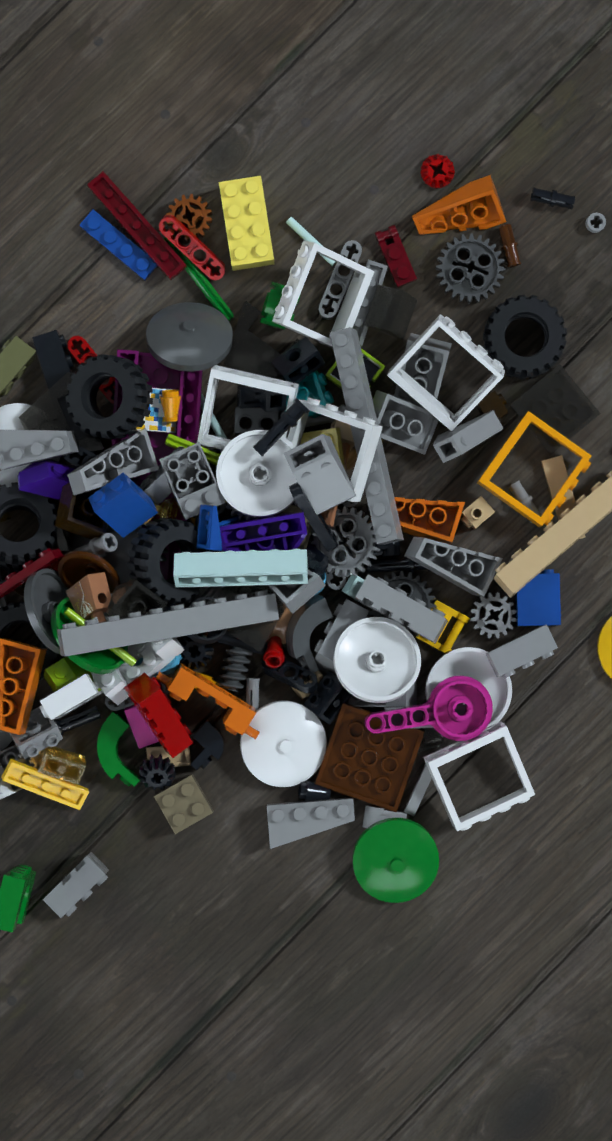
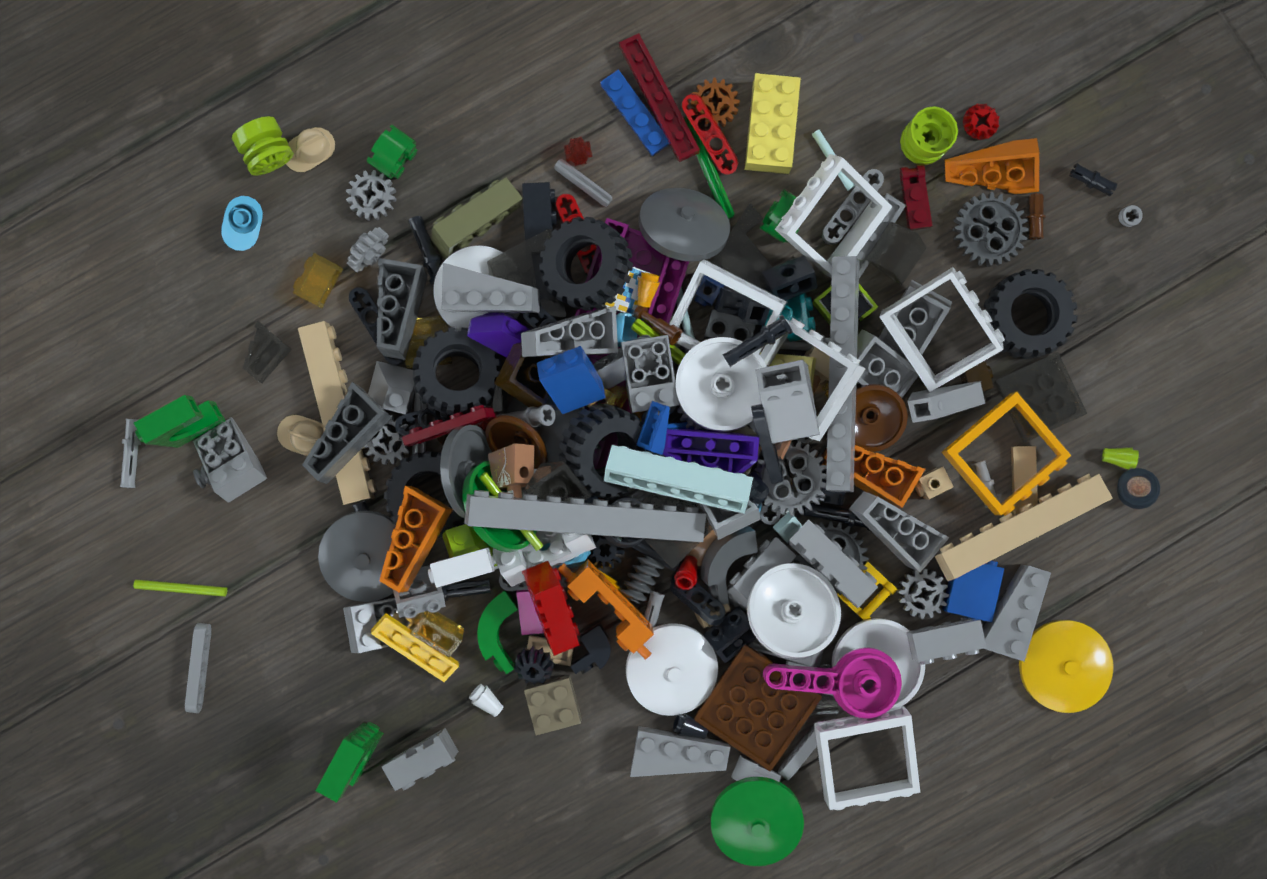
camera: 20 degrees right, 0 degrees up
none -> white cone [469,684,504,717]
none -> light grey axle [554,159,612,207]
none -> clear red gear [564,136,592,166]
none -> medium azure hair [616,313,637,347]
none -> reddish brown piece [633,306,682,345]
none -> dark blue brick [694,275,725,307]
none -> reddish brown dish [855,384,908,452]
none -> lime wheel [900,106,958,165]
none -> light grey wedge [983,564,1051,661]

